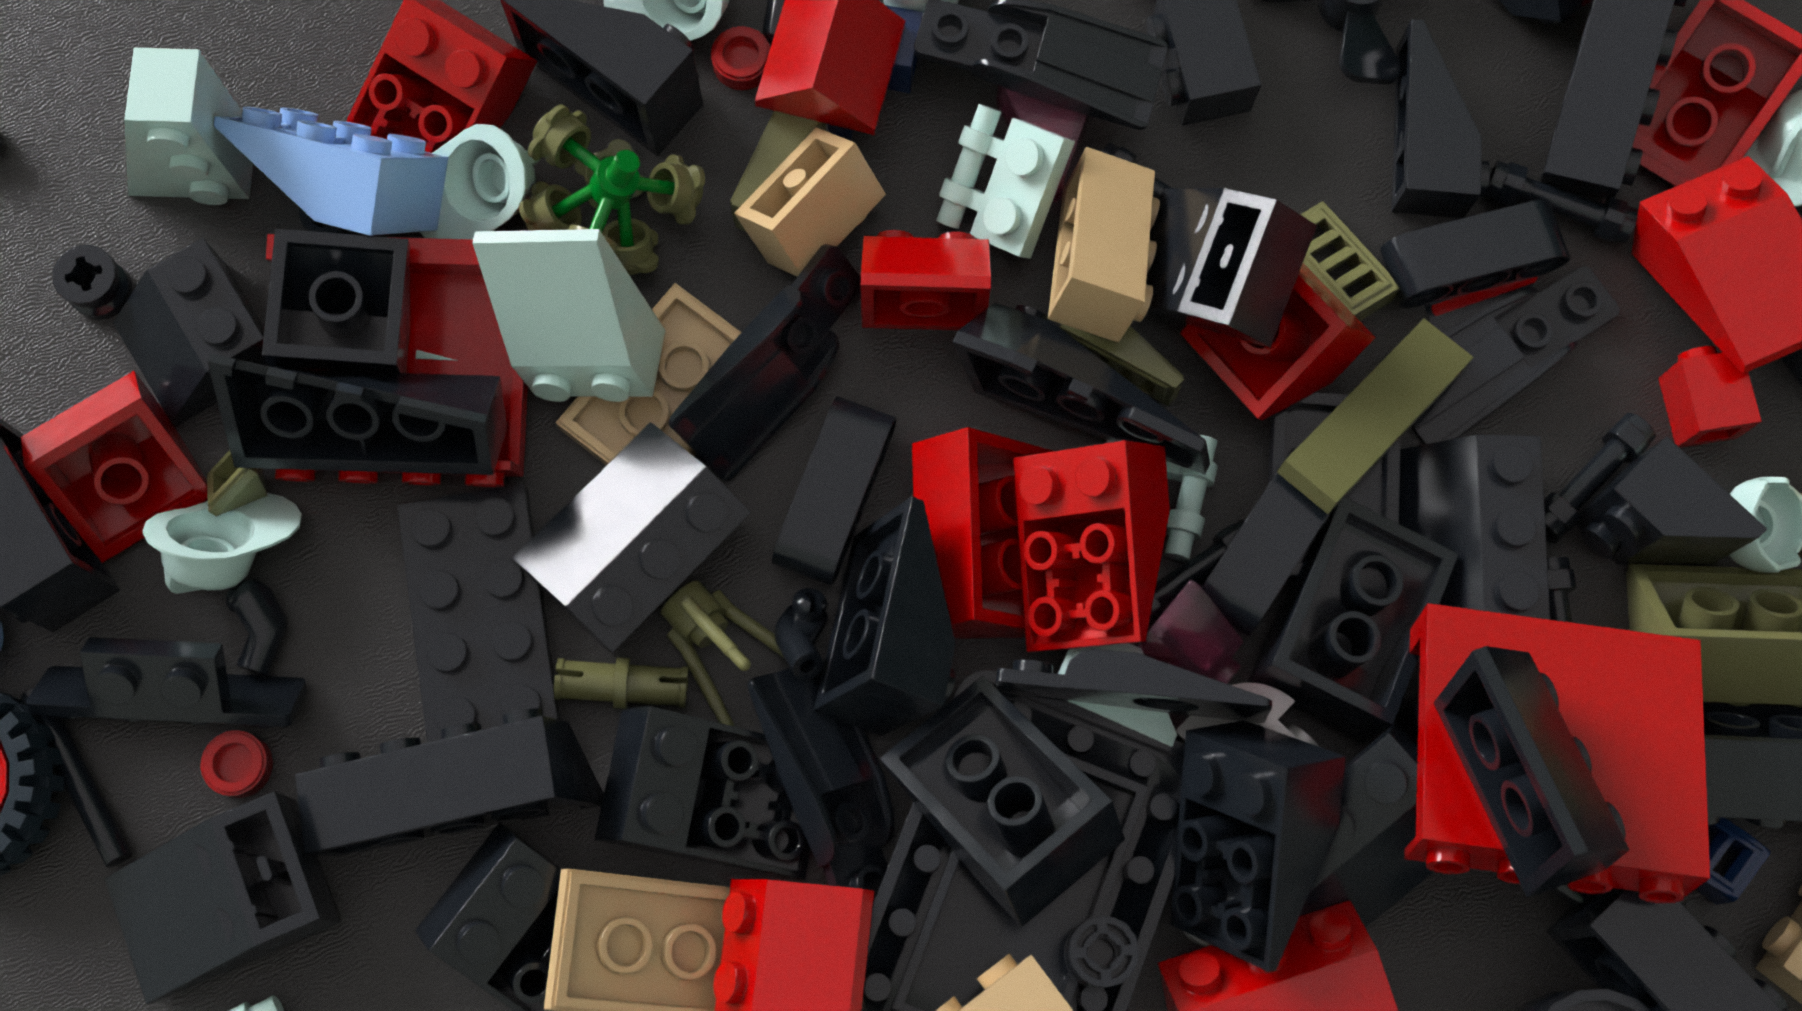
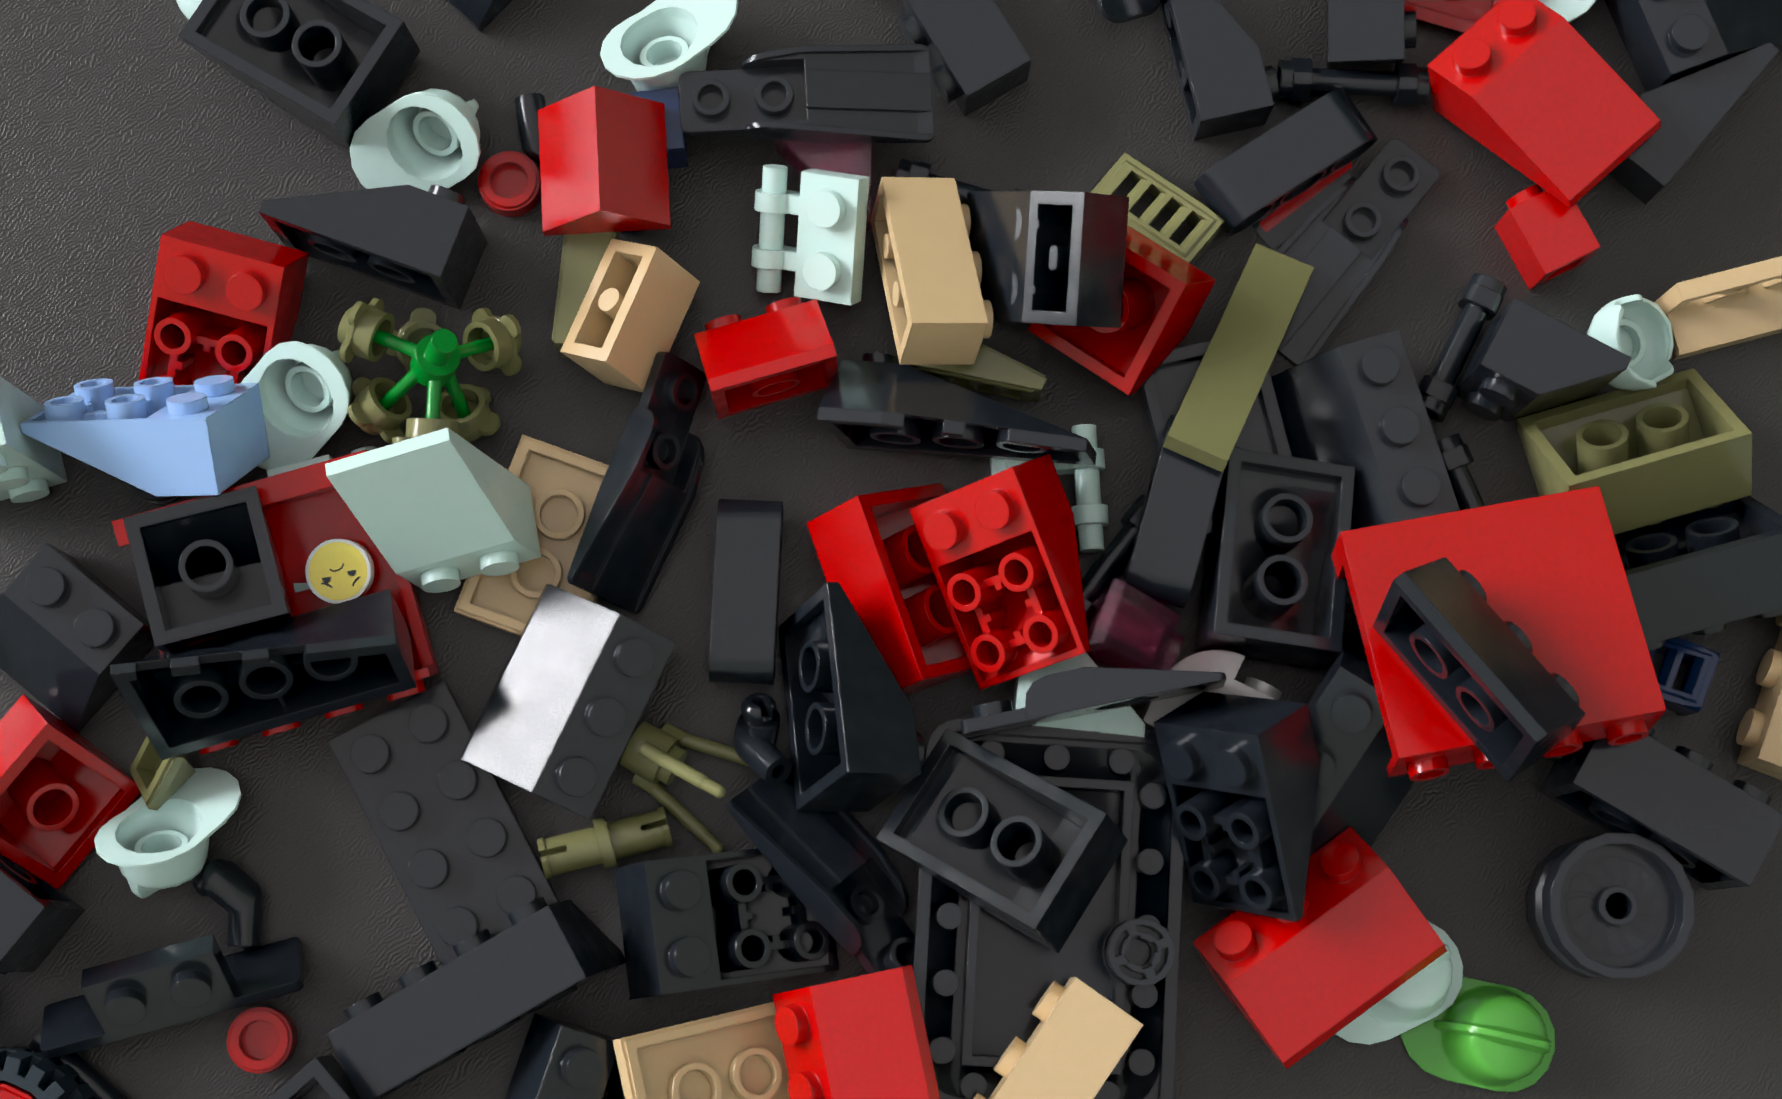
camera: 20 degrees left, 5 degrees up
none -> light yellow tile [305,539,375,604]

